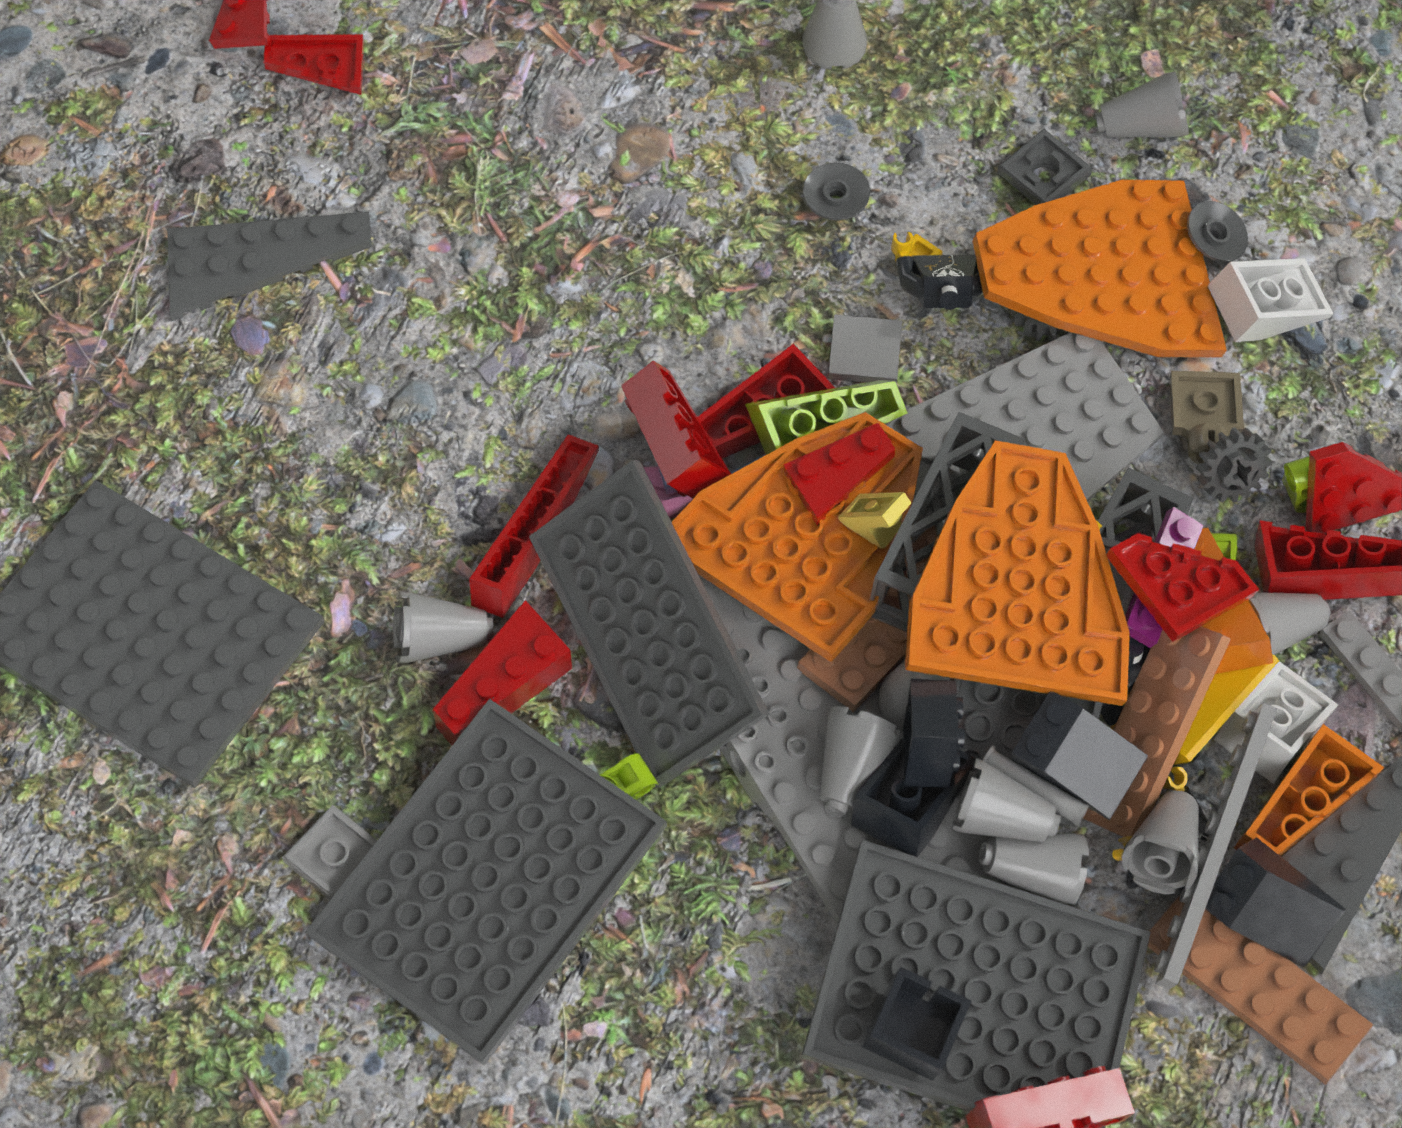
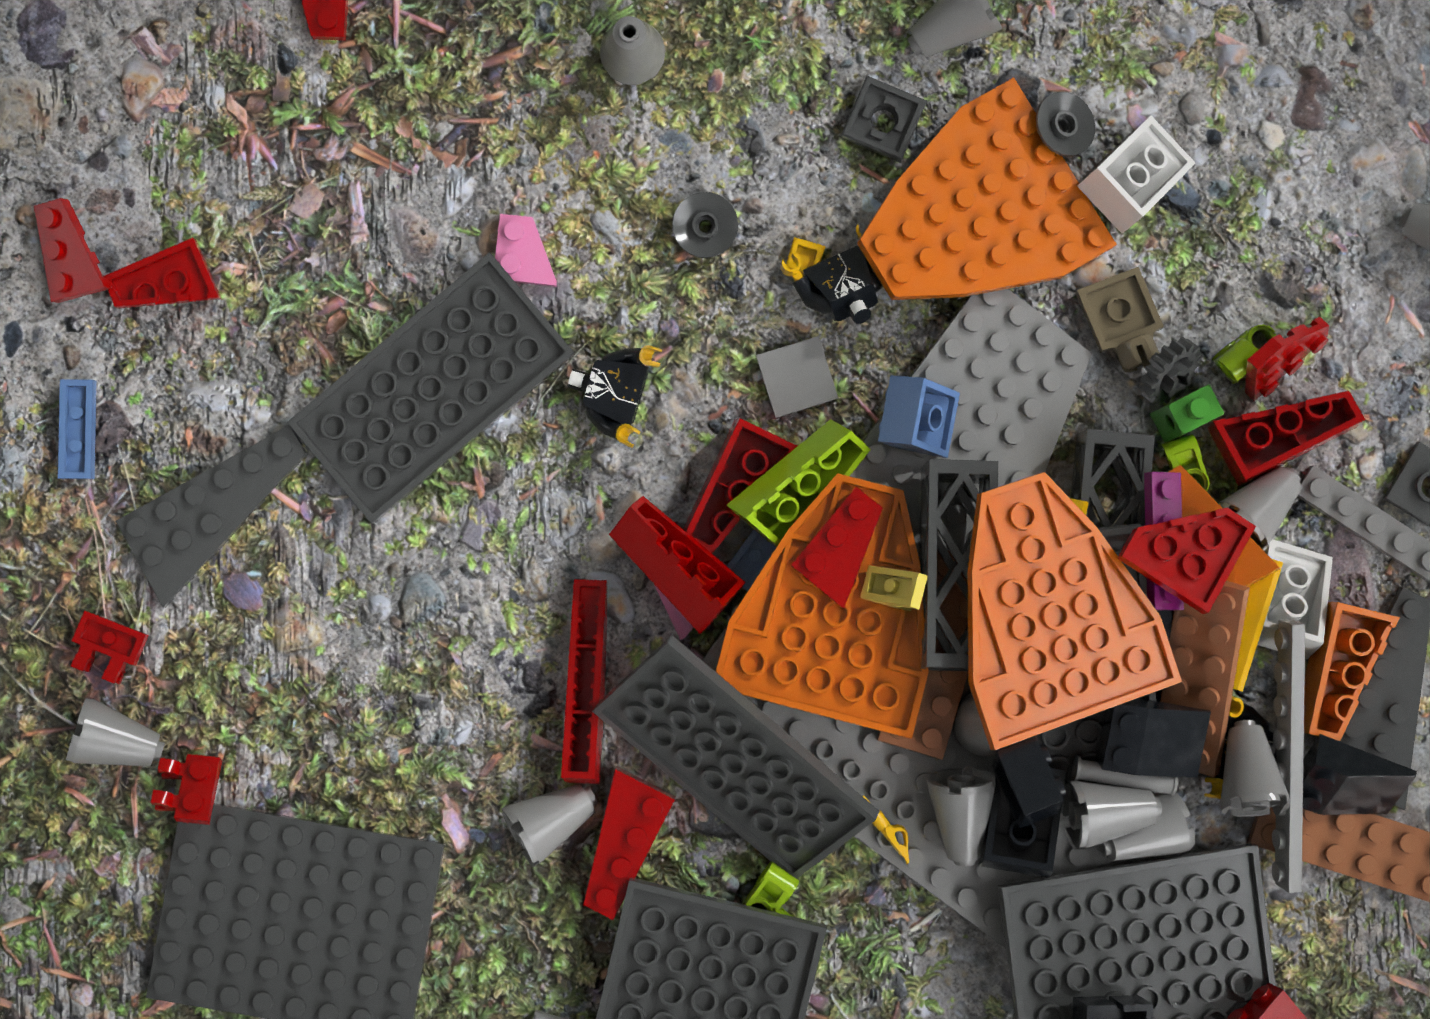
camera: 20 degrees left, 25 degrees up
none -> medium blue plate [58,379,97,479]
none -> light grey cone [66,698,165,767]
none -> red plate [70,610,149,684]
none -> red plate [150,754,222,825]
none -> dark grey plate [287,252,575,524]
none -> bright pink wing [495,214,557,287]
none -> black torso [568,345,662,448]
none -> yellow hand [862,795,909,864]
none -> medium blue slope [878,375,960,458]
none -> bright green torso [1149,384,1224,443]

